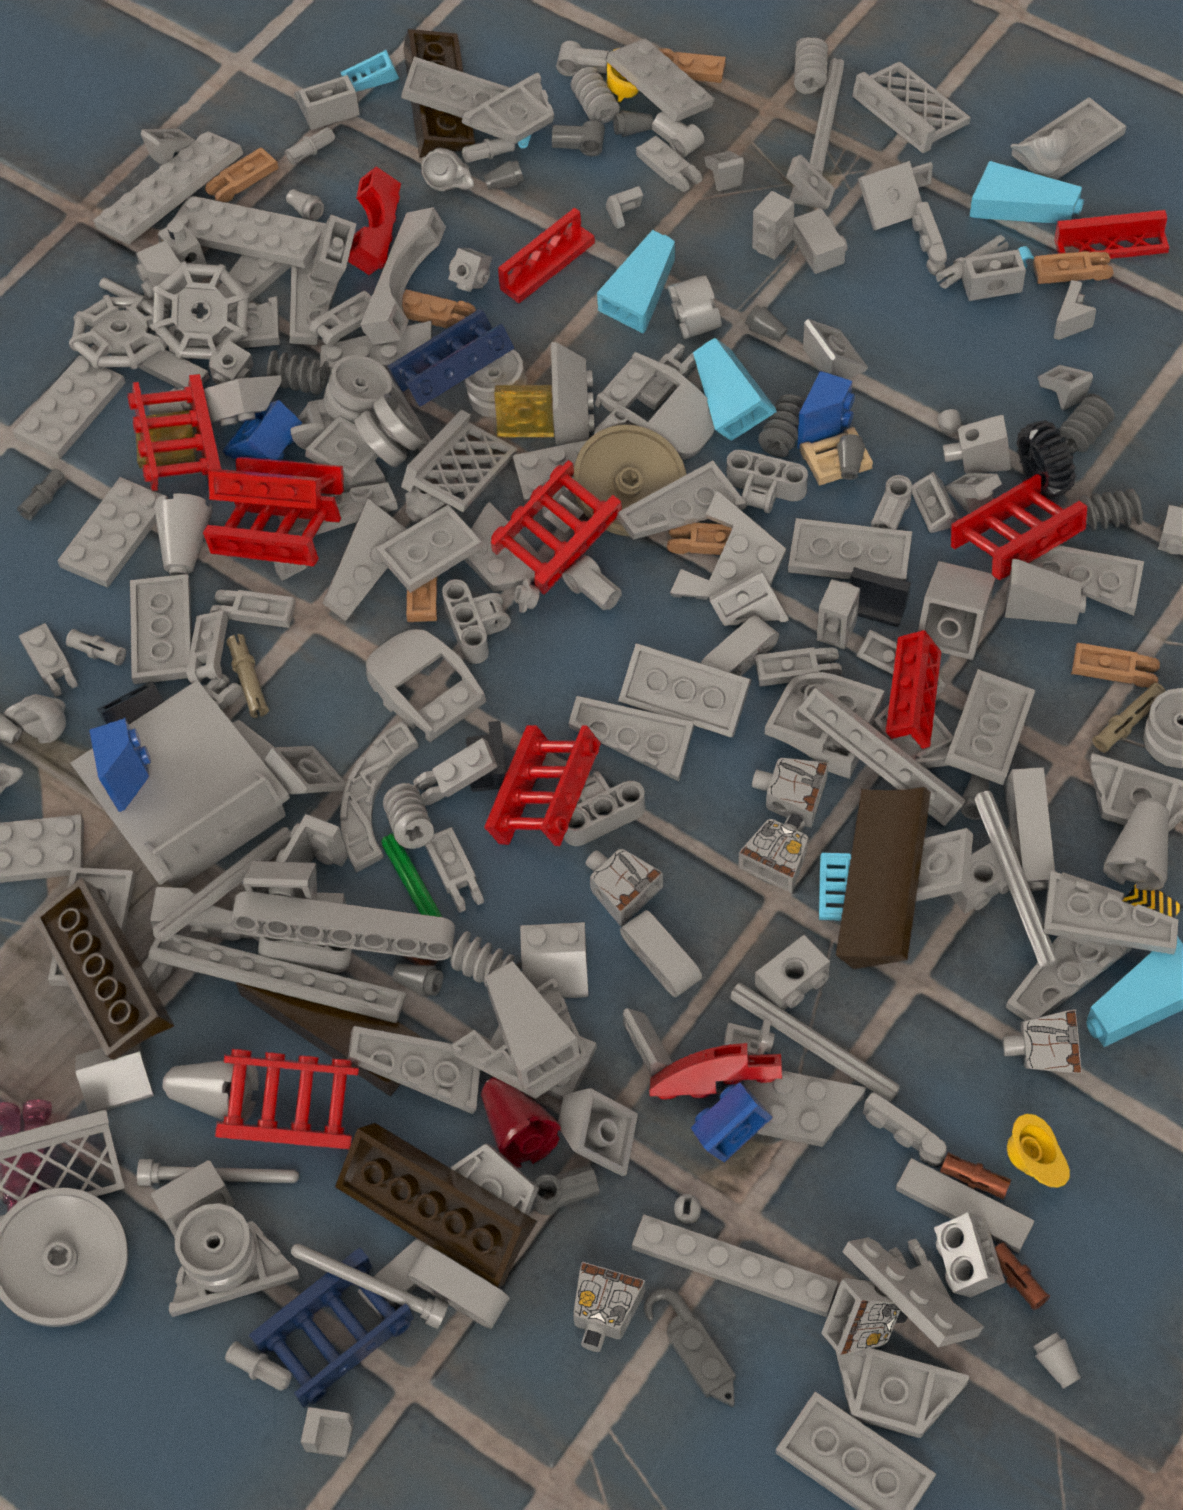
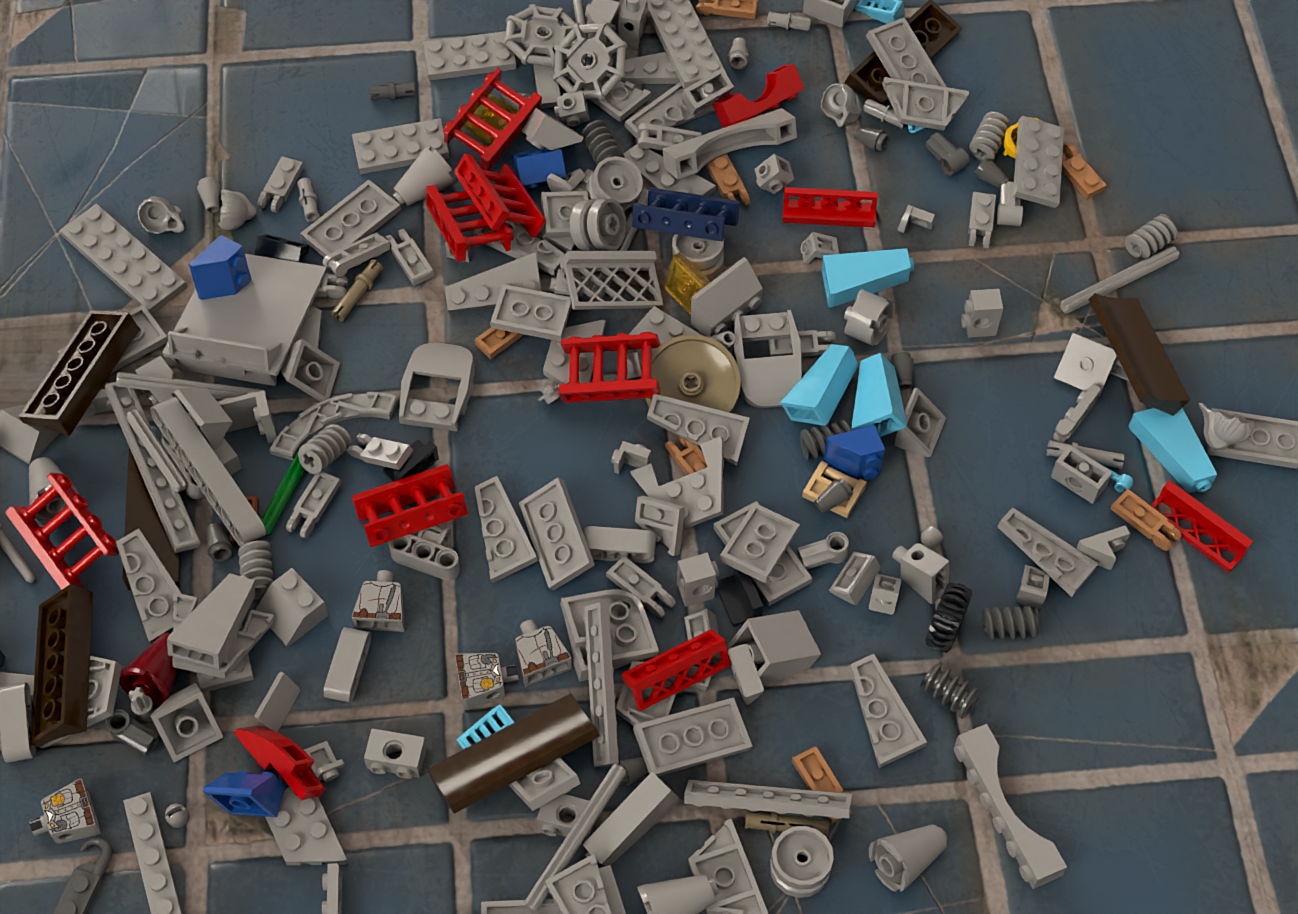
camera: 45 degrees right, 0 degrees up
light grey piece [442,579,511,664] -> none
light grey piece [556,41,609,76] -> none
light grey piece [562,555,622,610] -> none
light grey slope [704,151,744,191] -> none
light grey piece [727,449,808,513] -> none
light grey axle [731,983,900,1101] -> none
light grey slope [786,154,835,210] -> none
light grey brick [793,208,847,274] -> none
light grey fence [852,61,971,153] -> none
red fence [951,474,1088,580] -> none
light grey slope [1005,559,1086,624] -> none
none -> light grey axle [126,409,187,493]
none -> light grey axle [128,687,155,723]
none -> light grey bracket [611,441,651,474]
none -> light grey plate [684,780,852,819]
none -> light grey plate [719,503,800,583]
none -> light grey slope [728,644,764,705]
none -> light grey bracket [801,232,839,264]
none -> medium azure slope [851,353,907,437]
none -> light grey wing [997,508,1099,597]
none -> dark brown arch [1089,293,1190,416]

